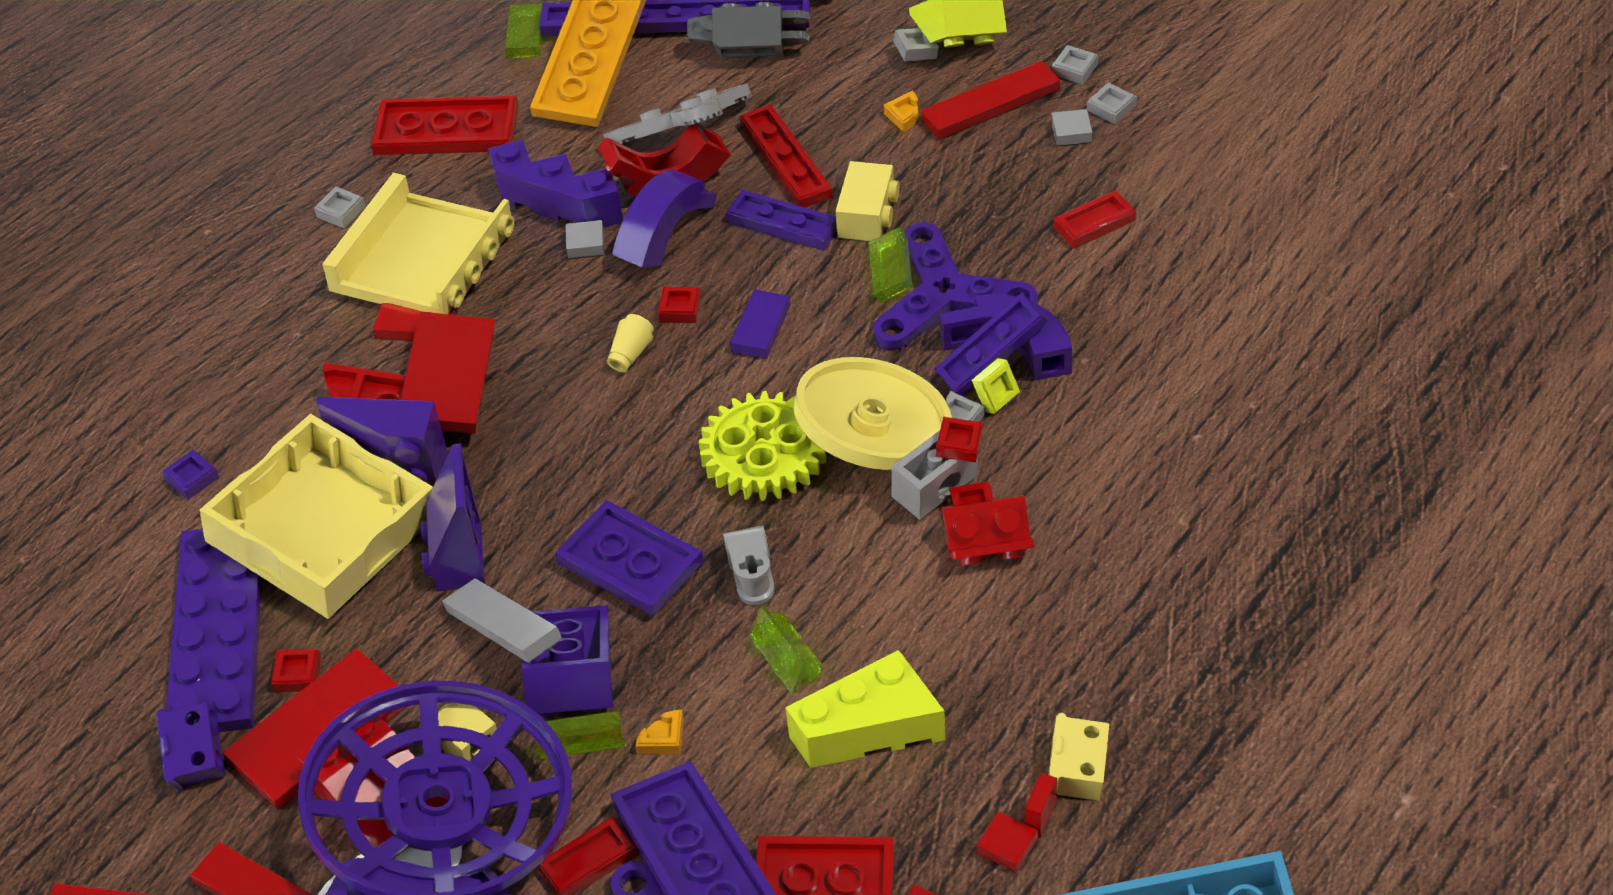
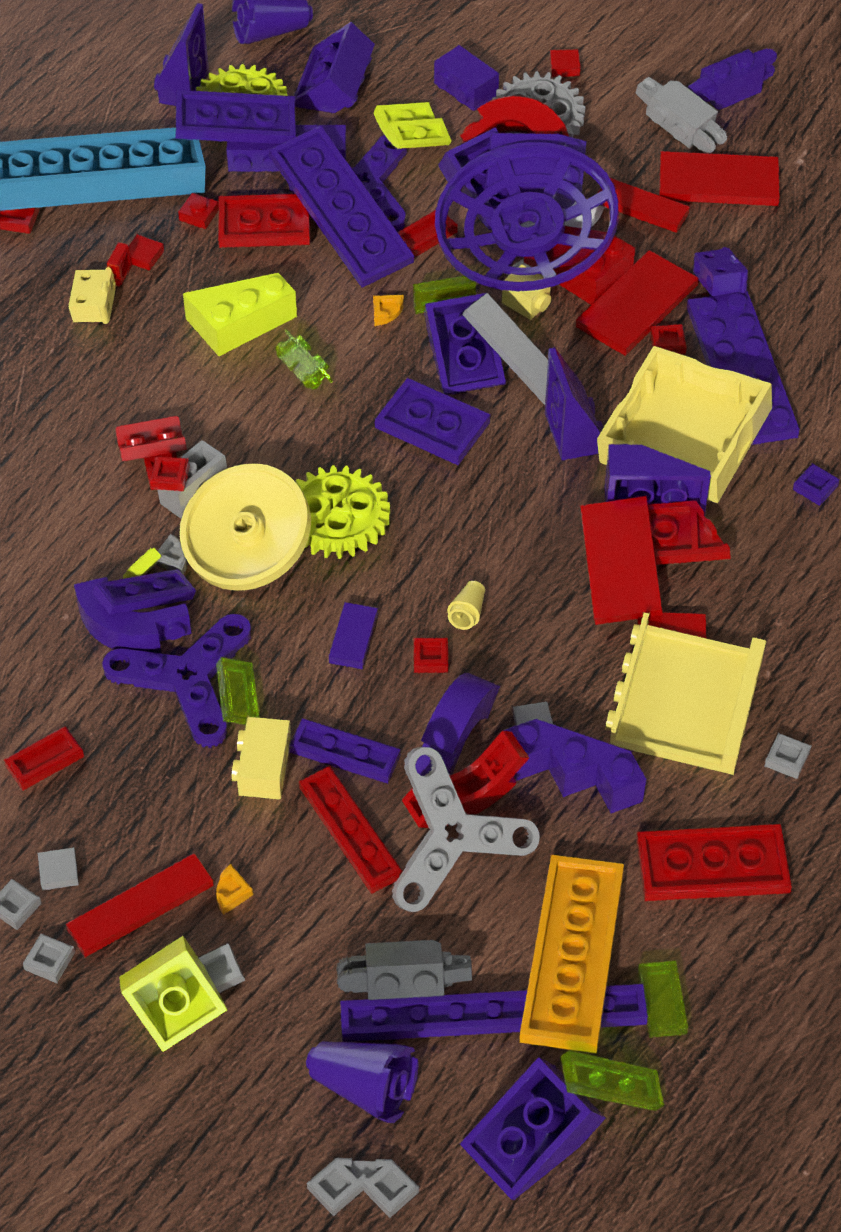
camera: 170 degrees right, 5 degrees up
light grey piece [723,525,775,605] -> none

